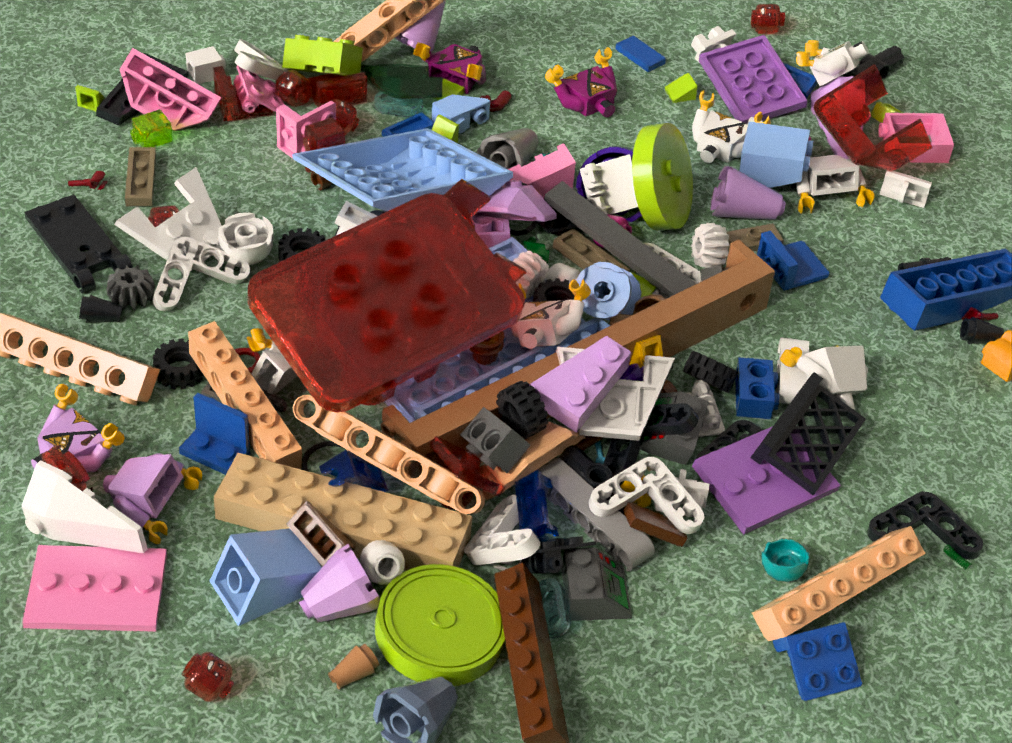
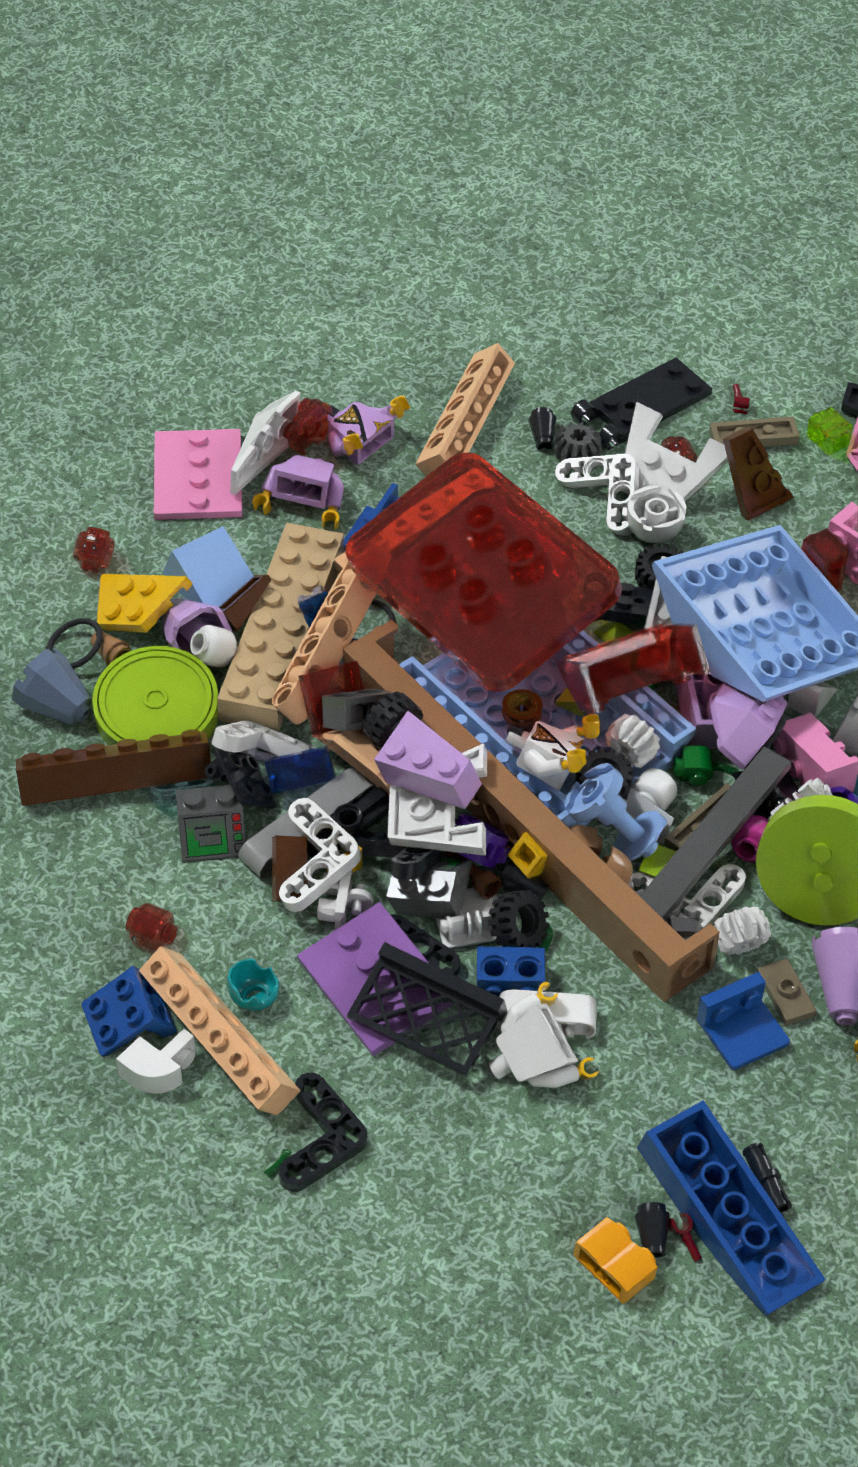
camera: 90 degrees right, 5 degrees up
none -> black piece [46,618,103,669]
none -> yellow wing [97,574,193,633]
none -> white brick [116,1029,196,1094]
none -> clear red head [126,903,178,951]
none -> reddish brown wing [723,427,794,520]

